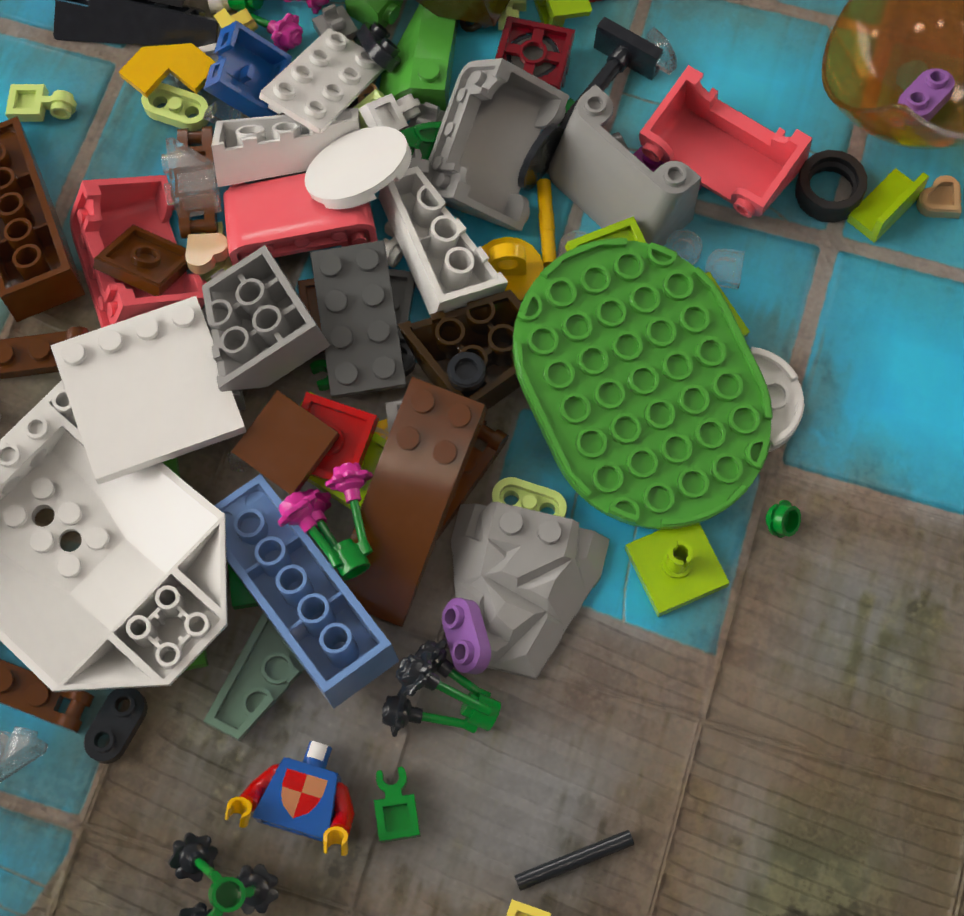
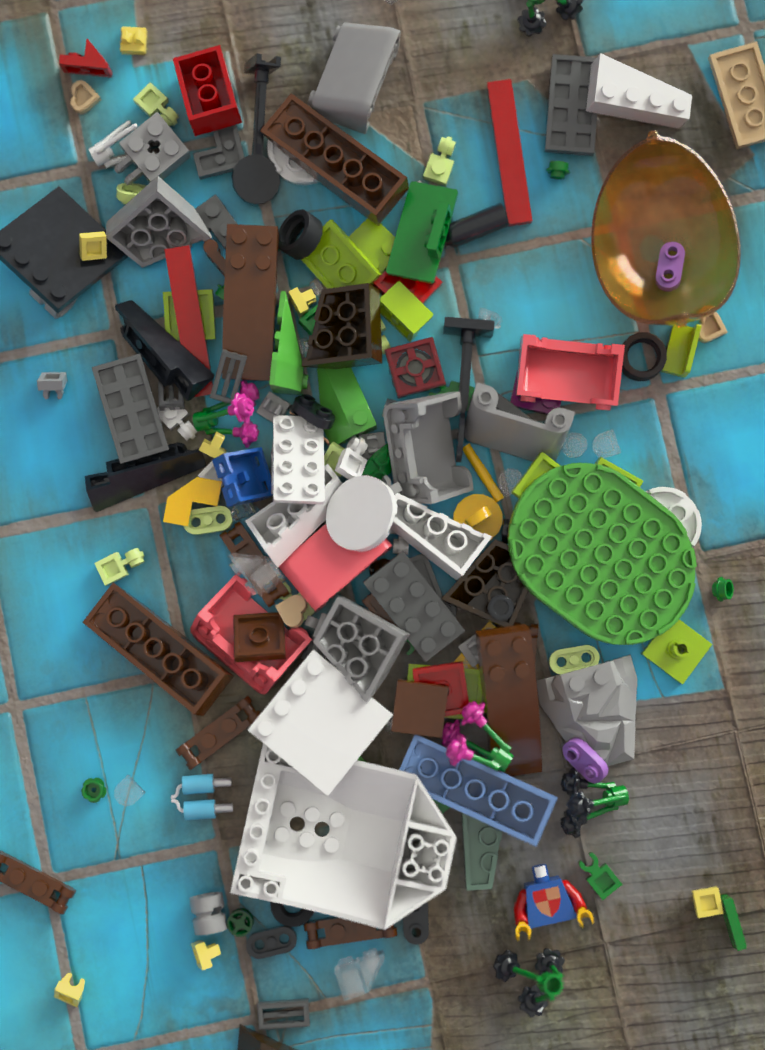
camera: 30 degrees left, 15 degrees up
black bar [514,830,634,891] -> none

